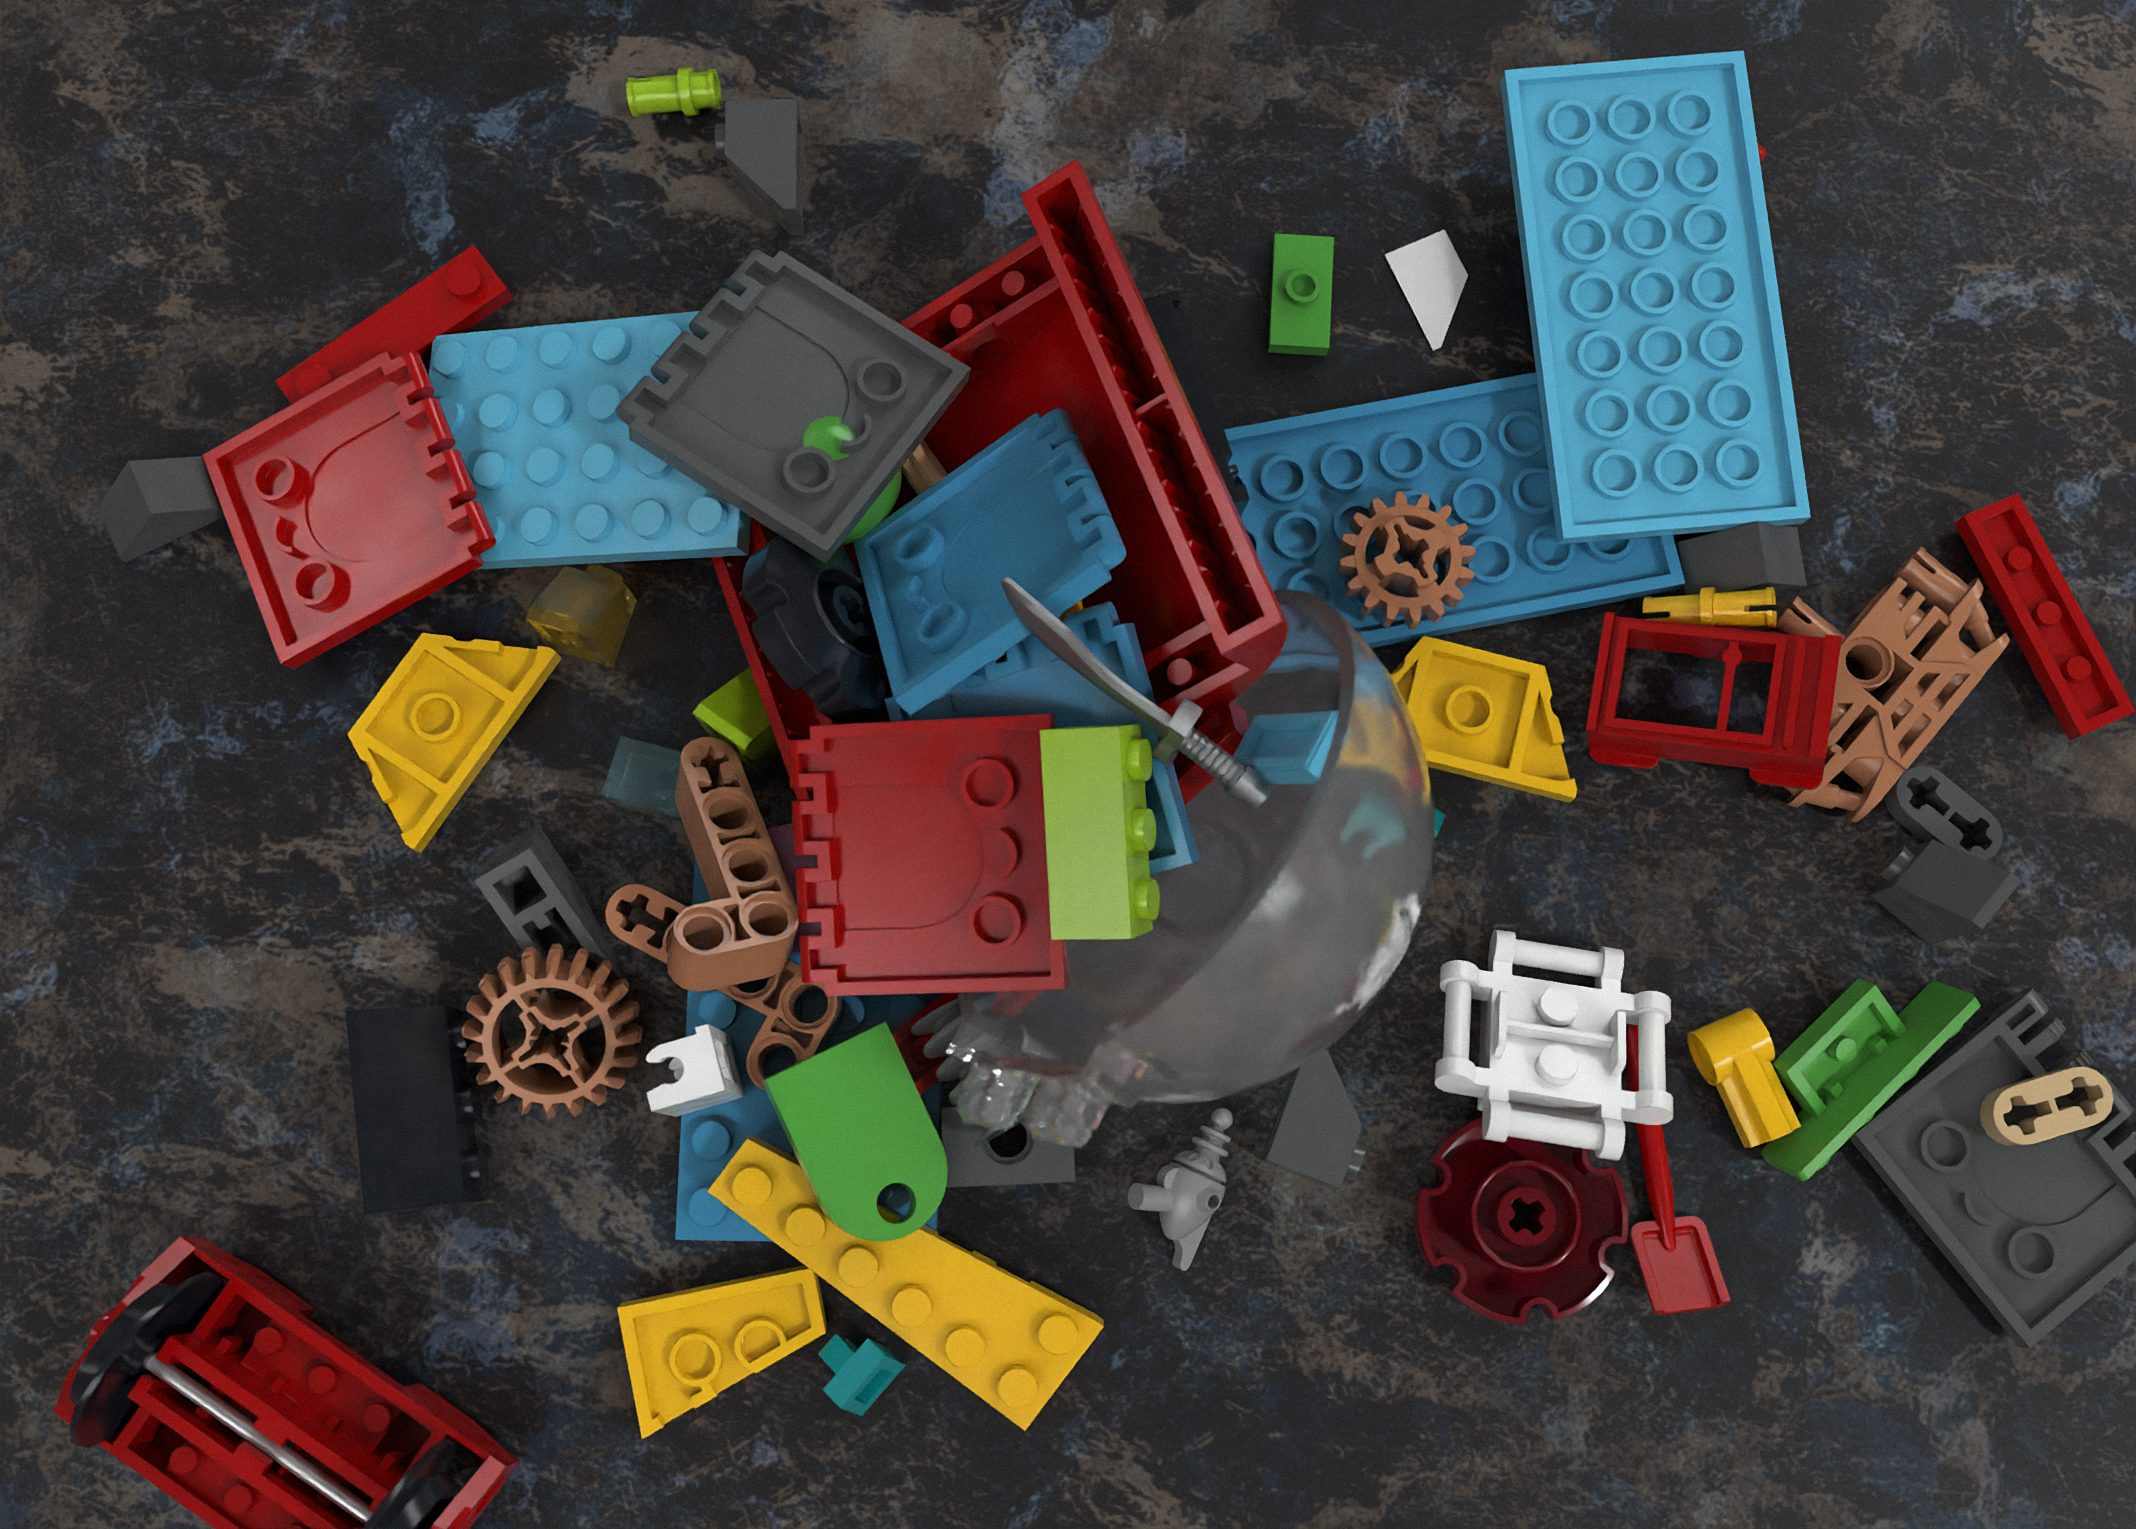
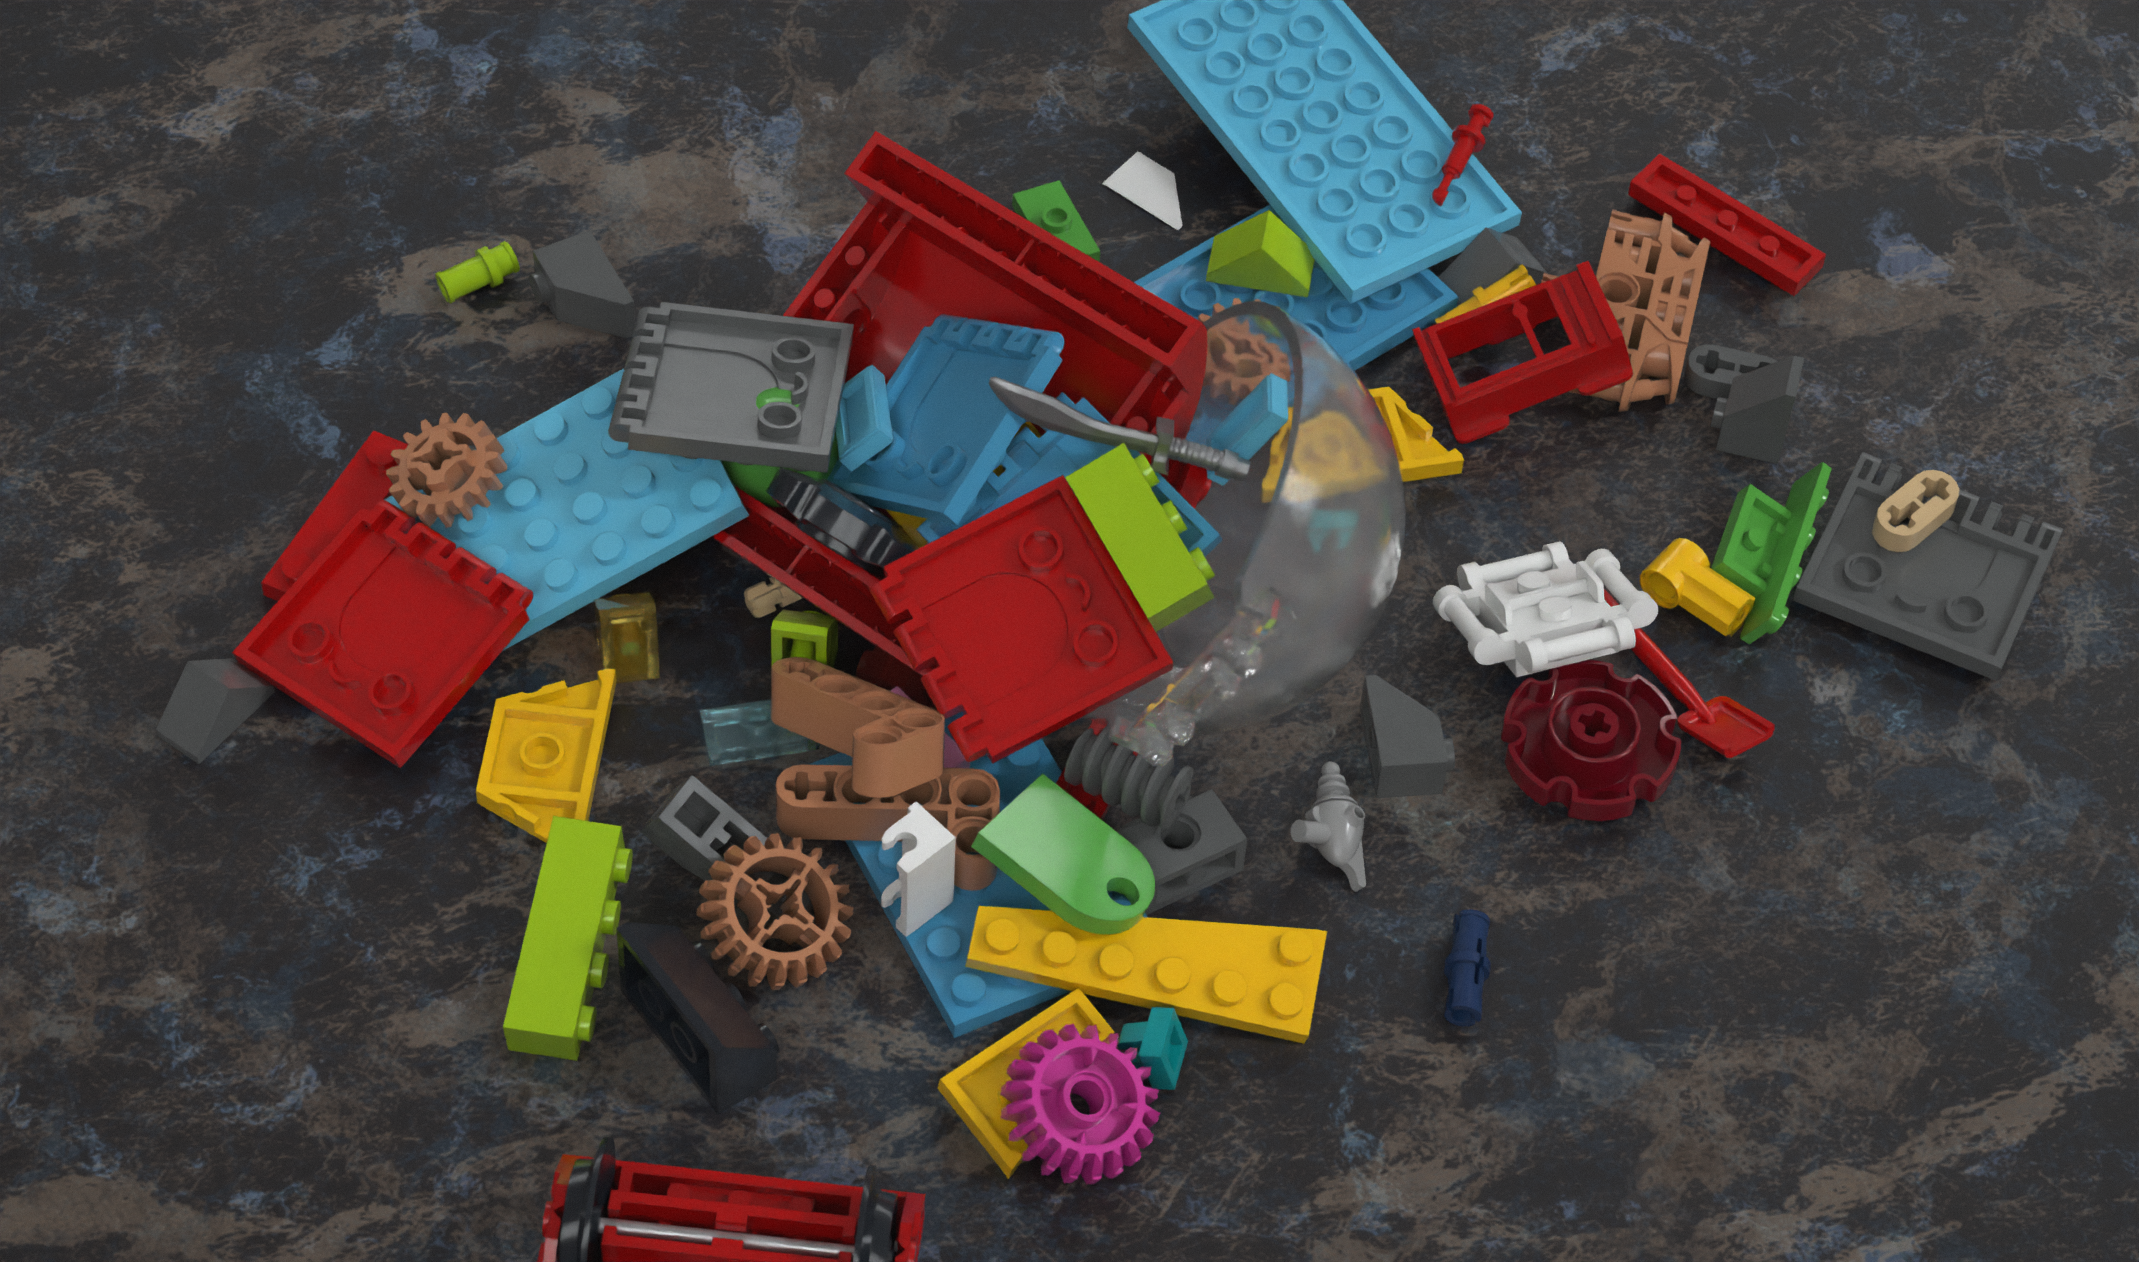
camera: 30 degrees left, 25 degrees down
none -> nougat gear [386,413,507,528]
none -> lime brick [503,816,633,1061]
none -> medium azure tile [836,365,893,472]
none -> dark pink gear [1000,1023,1160,1185]
none -> lime slope [1206,210,1315,297]
none -> red piece [1432,104,1494,207]
none -> dark blue pin [1444,909,1491,1026]

